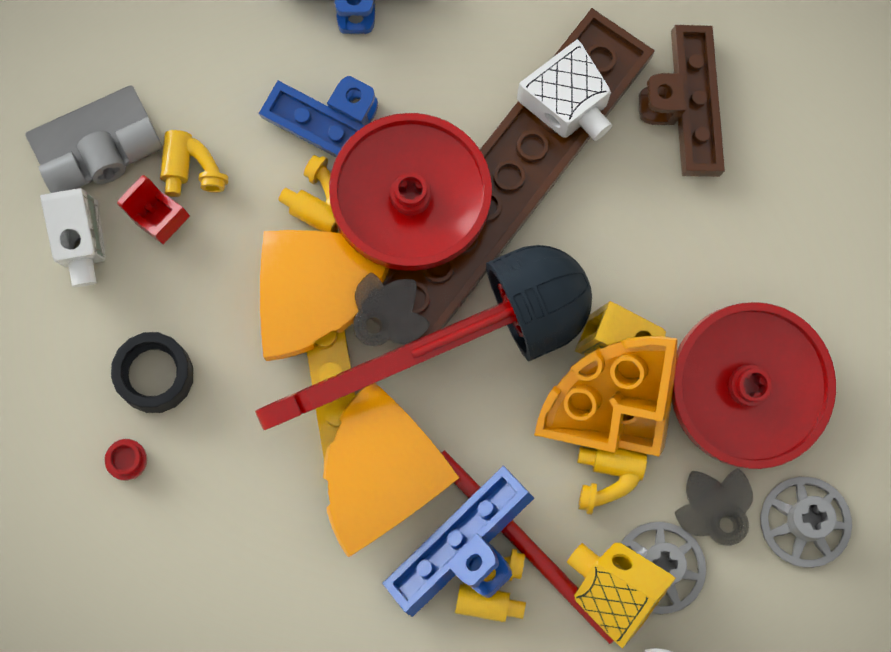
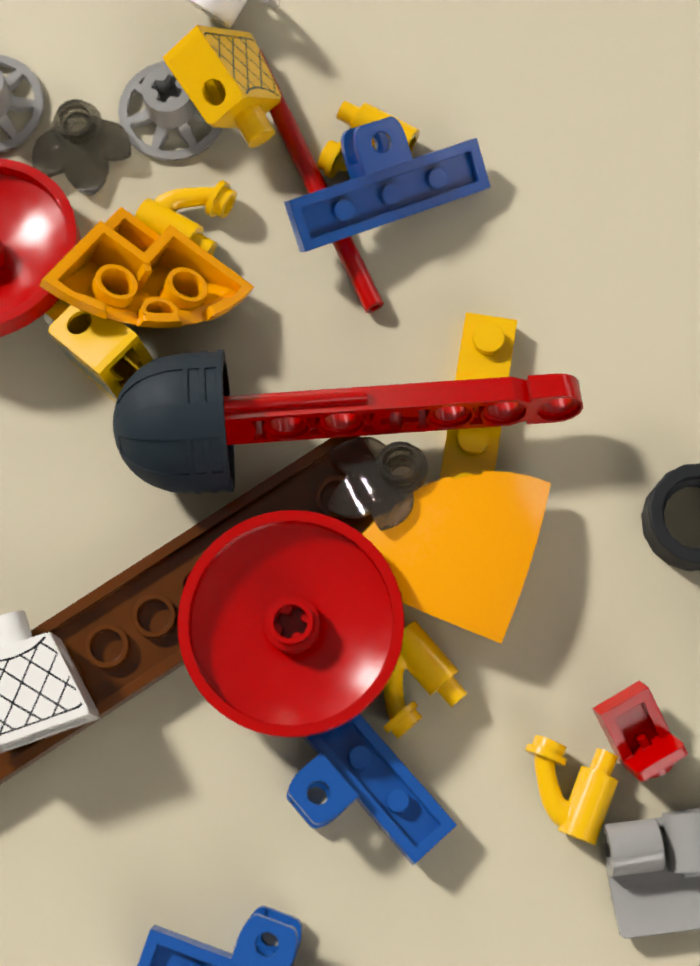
camera: 155 degrees left, 0 degrees up
light orange brick [323,383,459,557] -> none

